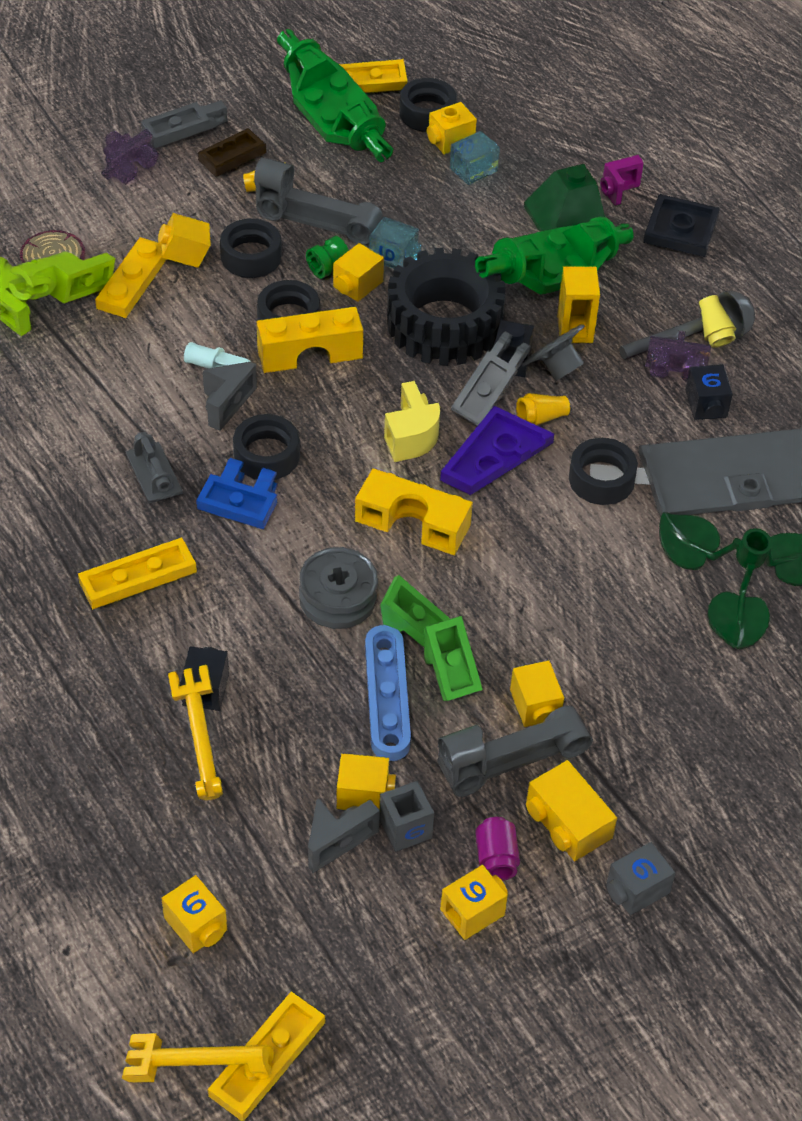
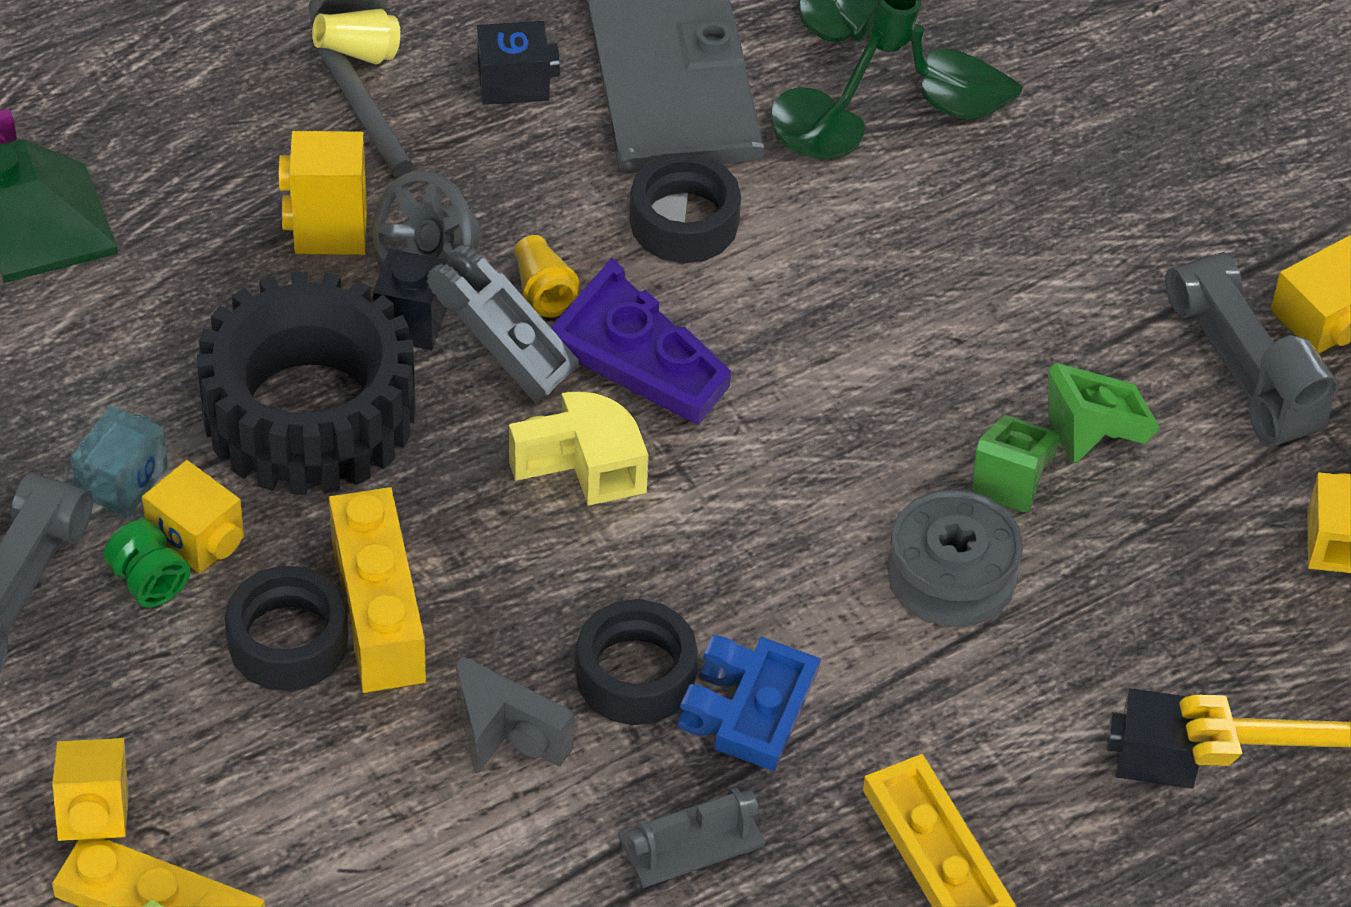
camera: 90 degrees left, 0 degrees up
light aqua axle [184,342,251,368] -> none
black tyre [220,218,282,278] -> none
yellow arch [355,468,473,556] -> none
medium blue plate [365,625,411,761] -> none
green plate [475,216,634,295] -> none
yellow brick [510,660,564,727] -> none
black plate [643,194,720,257] -> none
clear purple hips [645,330,711,382] -> none

